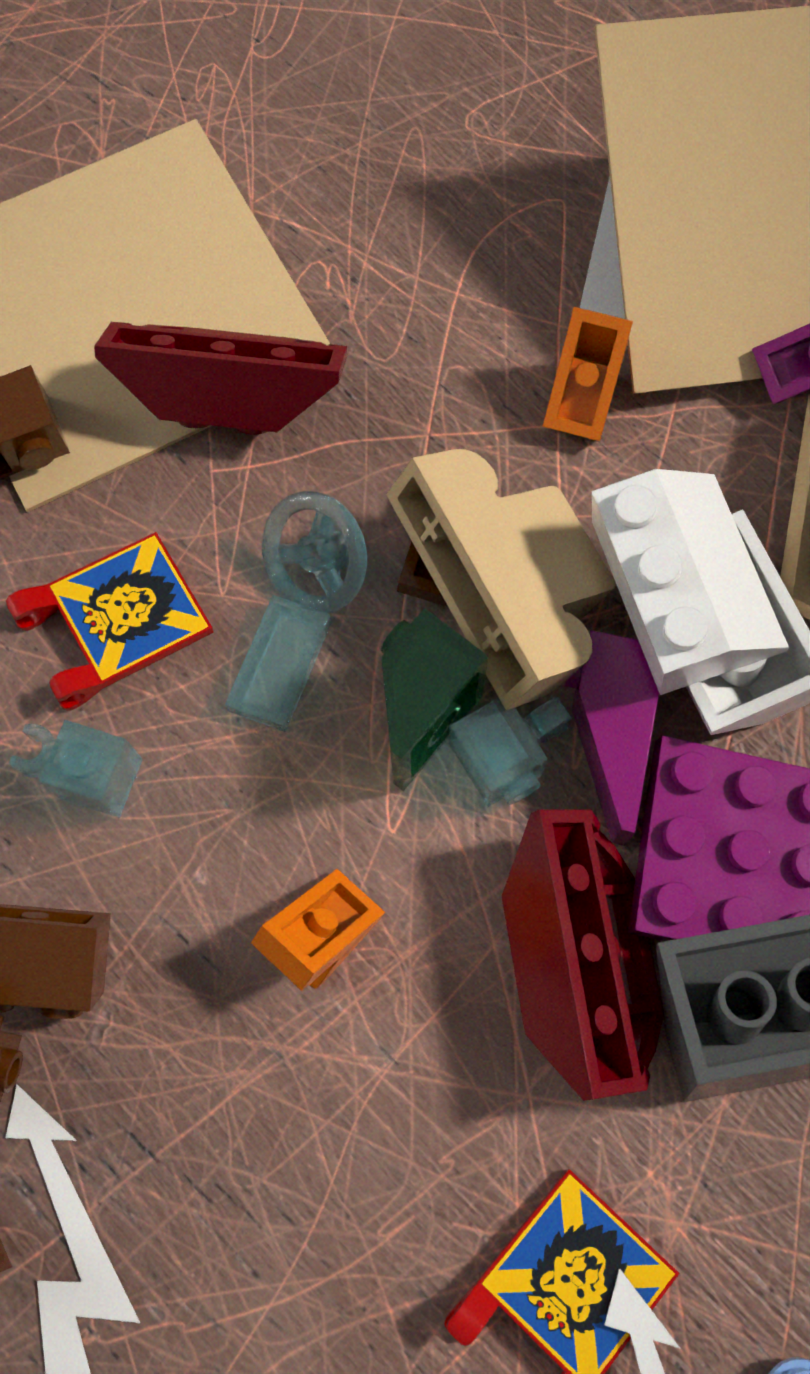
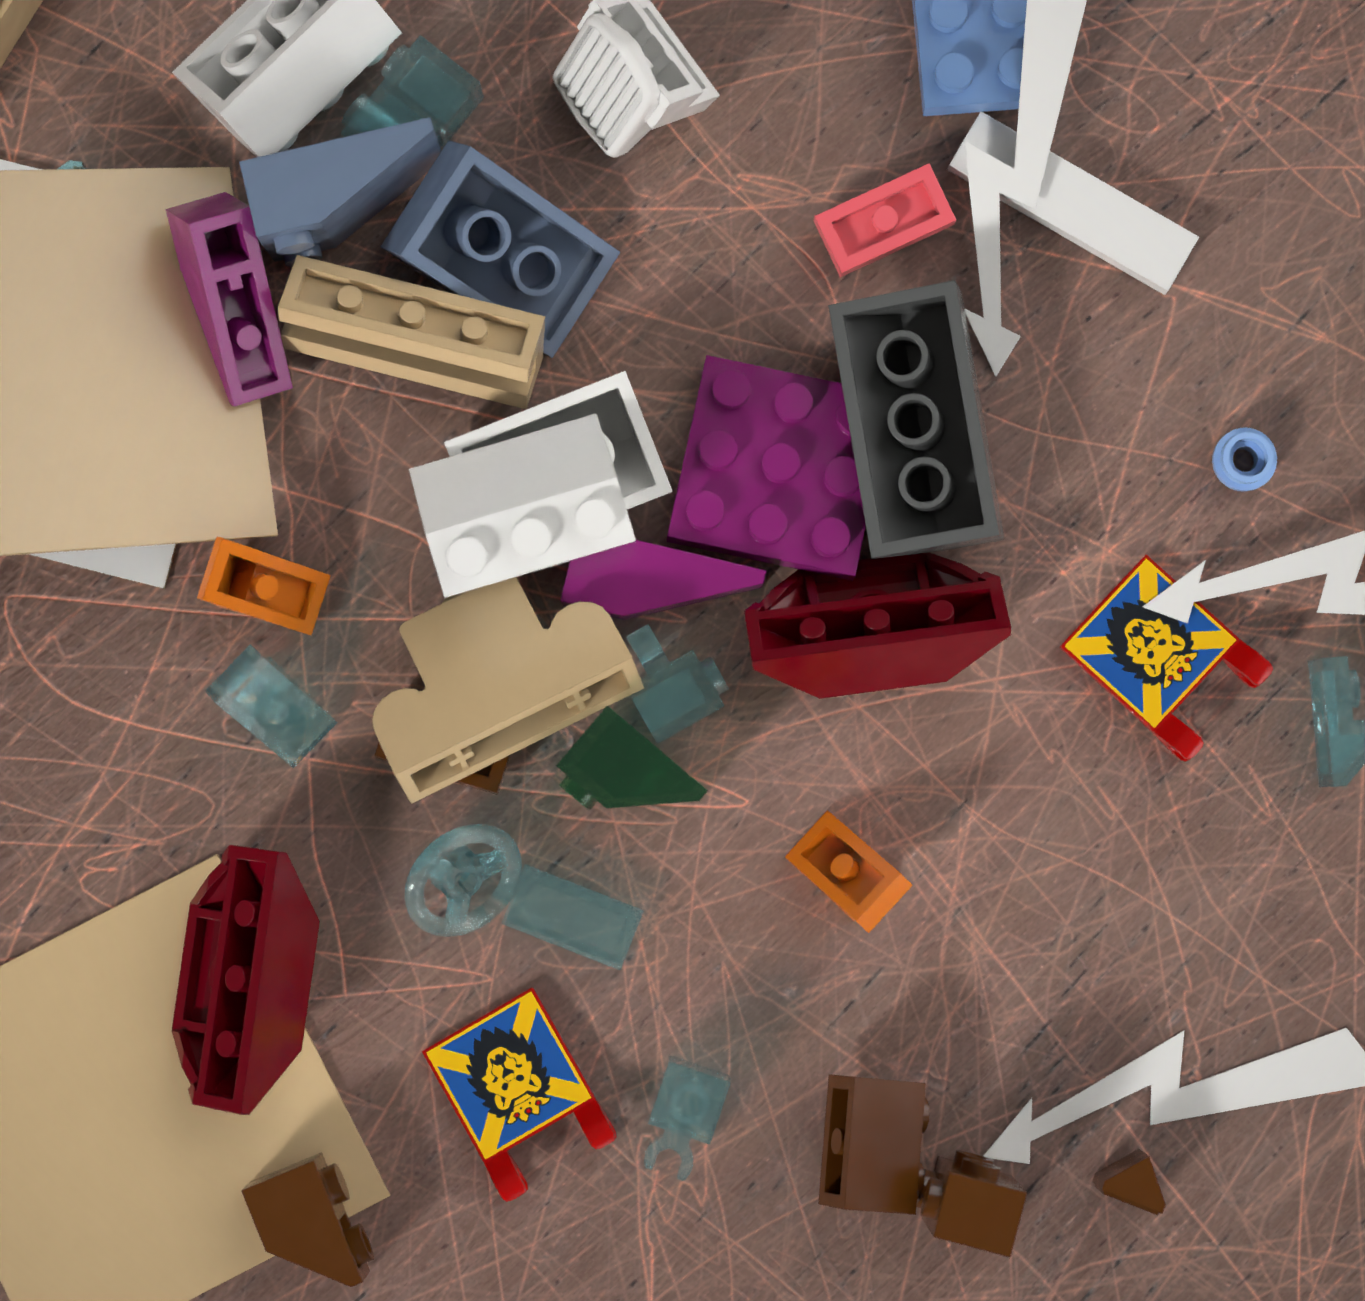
camera: 95 degrees left, 15 degrees up
none -> clear light blue slope [205,644,338,768]

